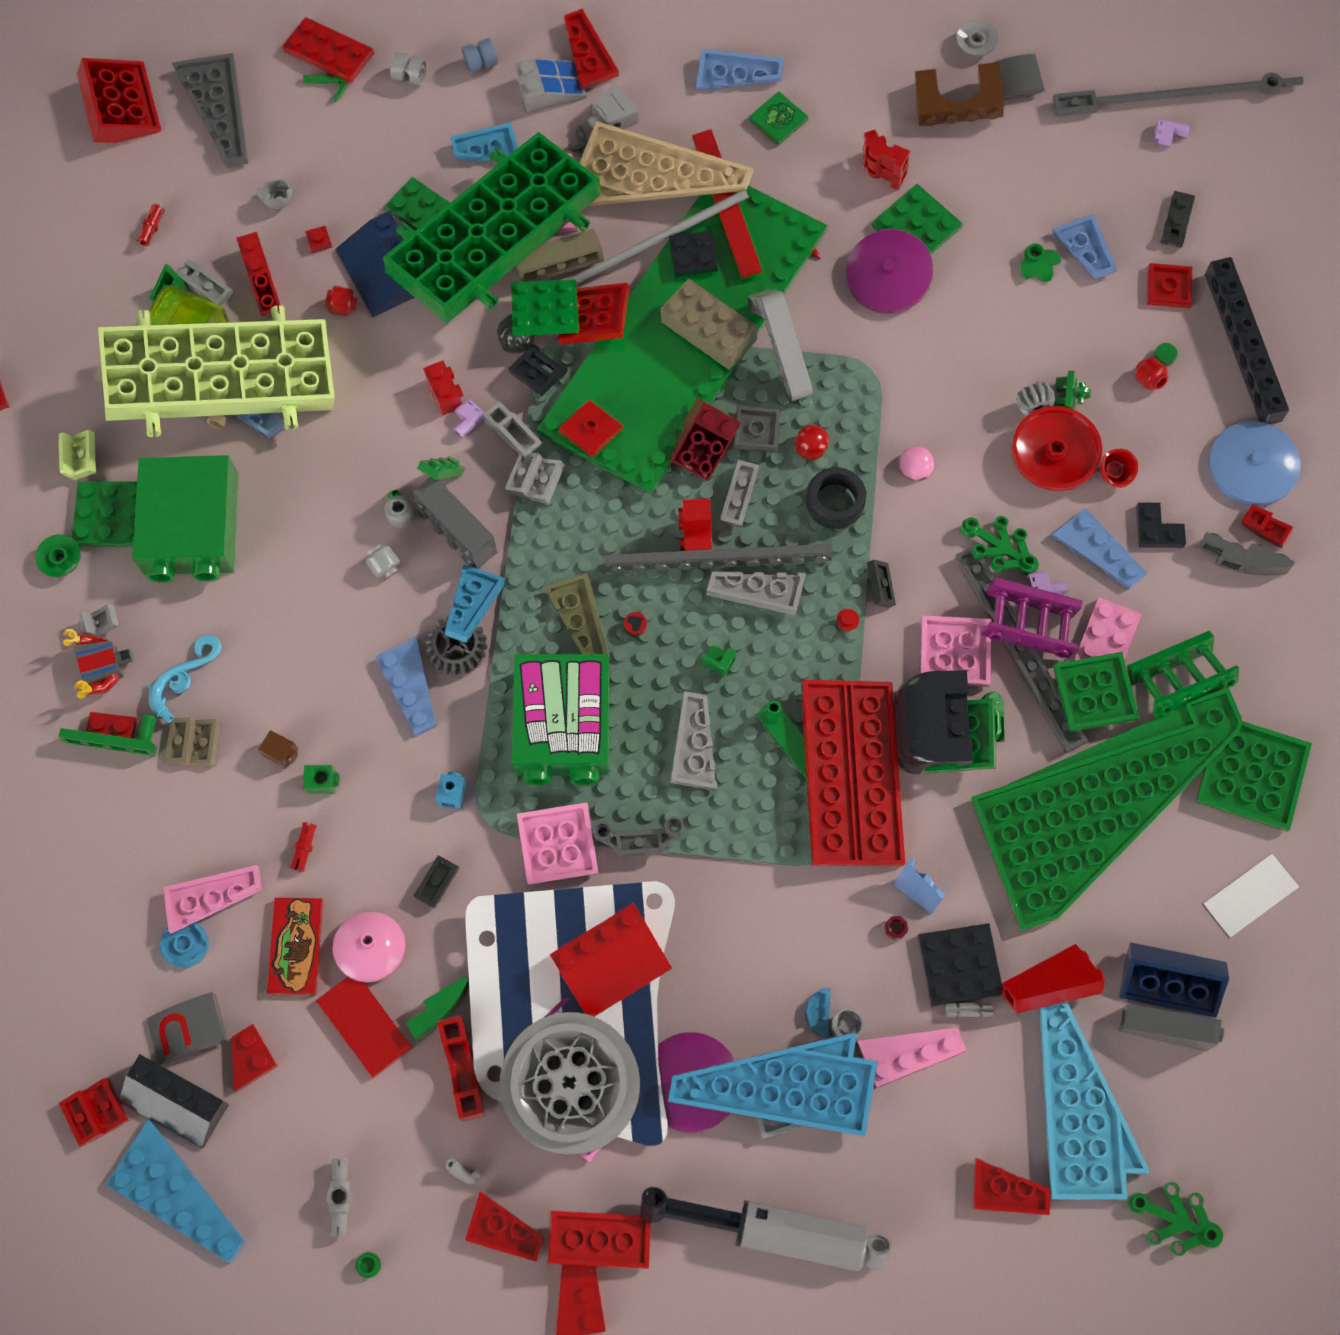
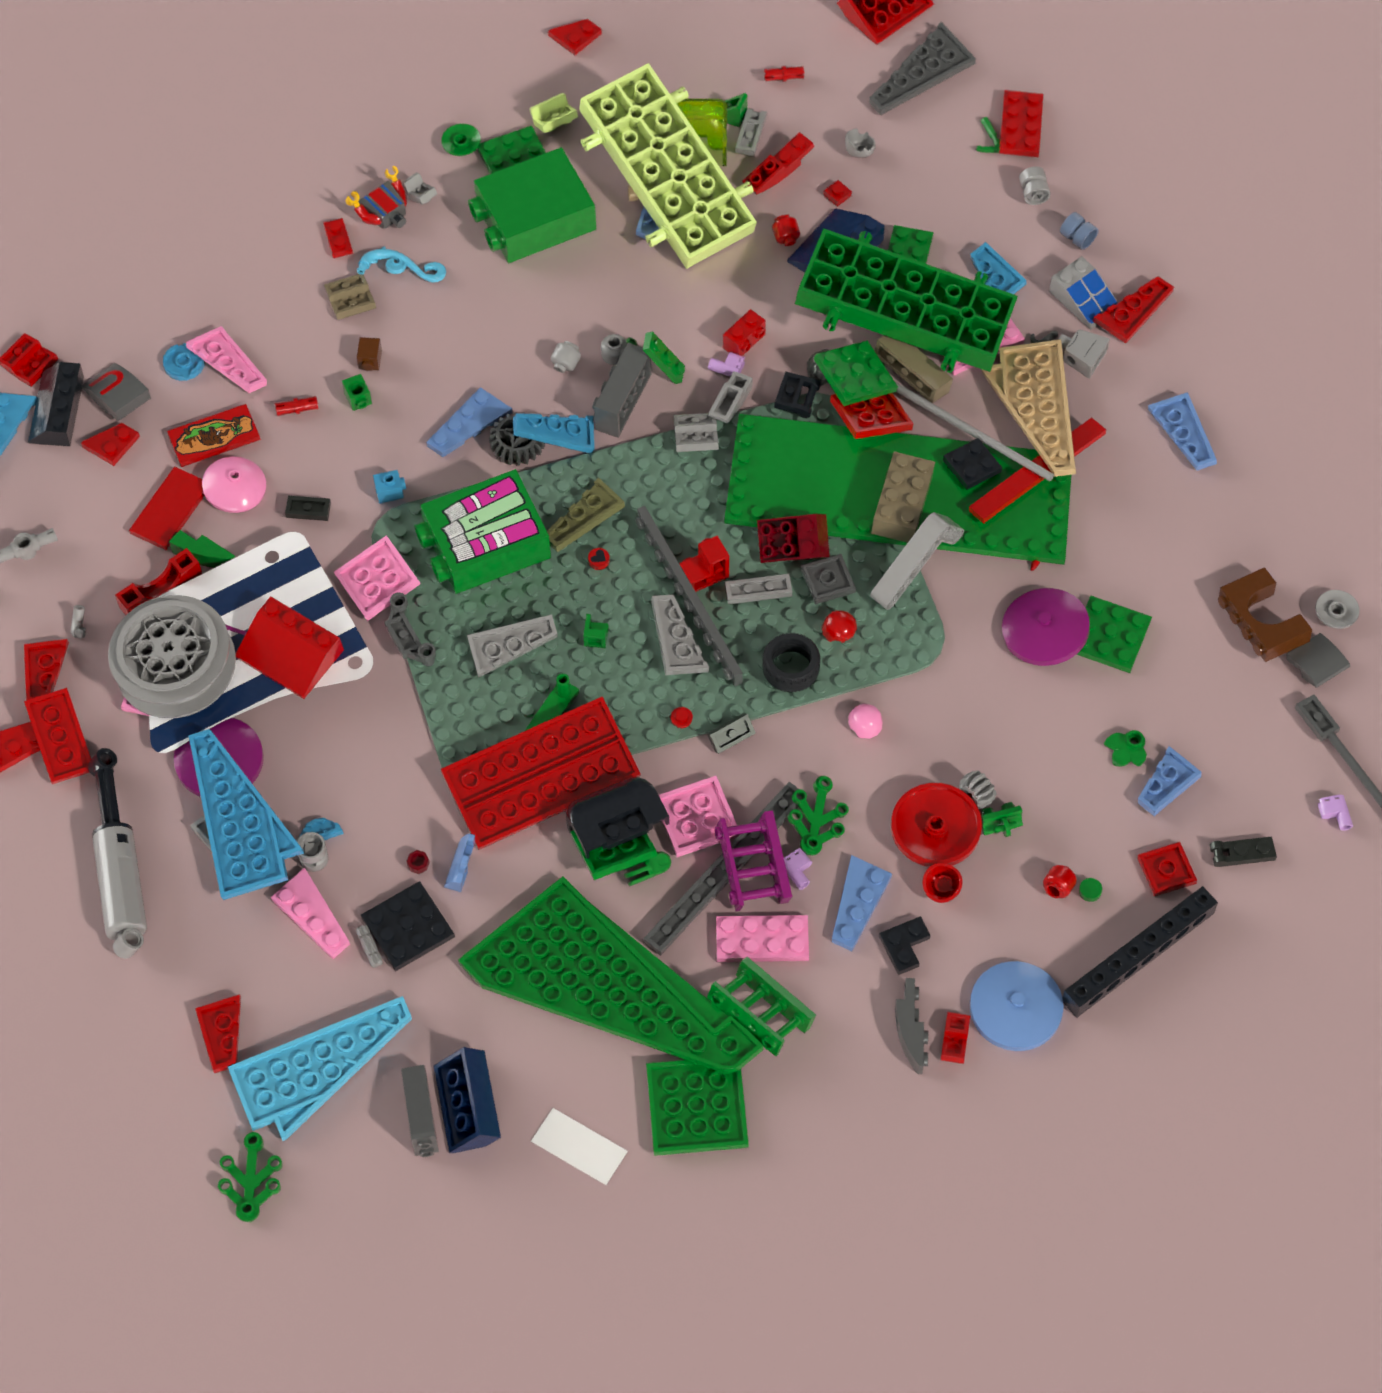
camera: 65 degrees right, 10 degrees down
green piece [58,714,157,756] -> none
red plate [559,399,623,458] -> none
green tile [749,91,809,146] -> none
red hips [862,130,910,190] -> none
red slope [1002,944,1105,1014] -> none
green plate [1053,652,1140,732] -> none

